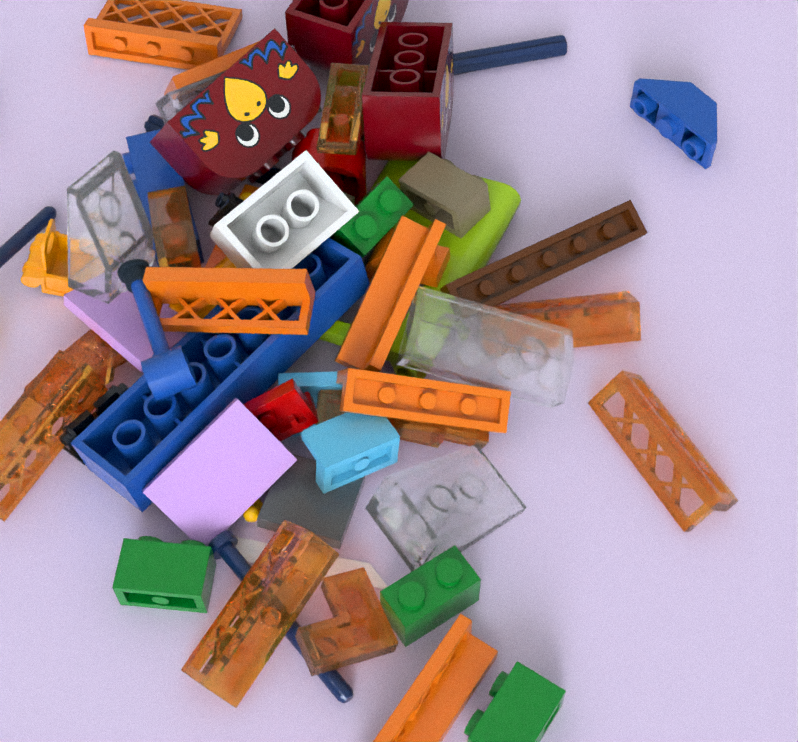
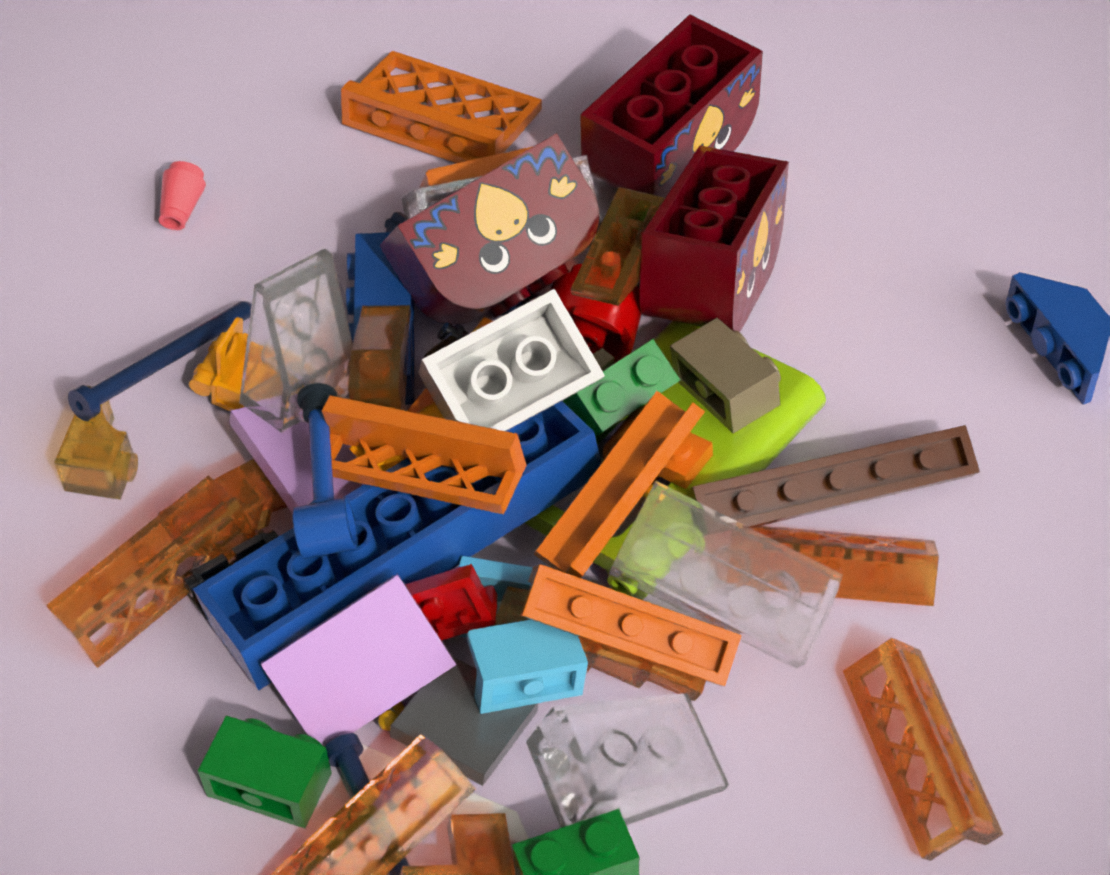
camera: 15 degrees right, 5 degrees down
dark blue axle [453,35,567,75] -> none

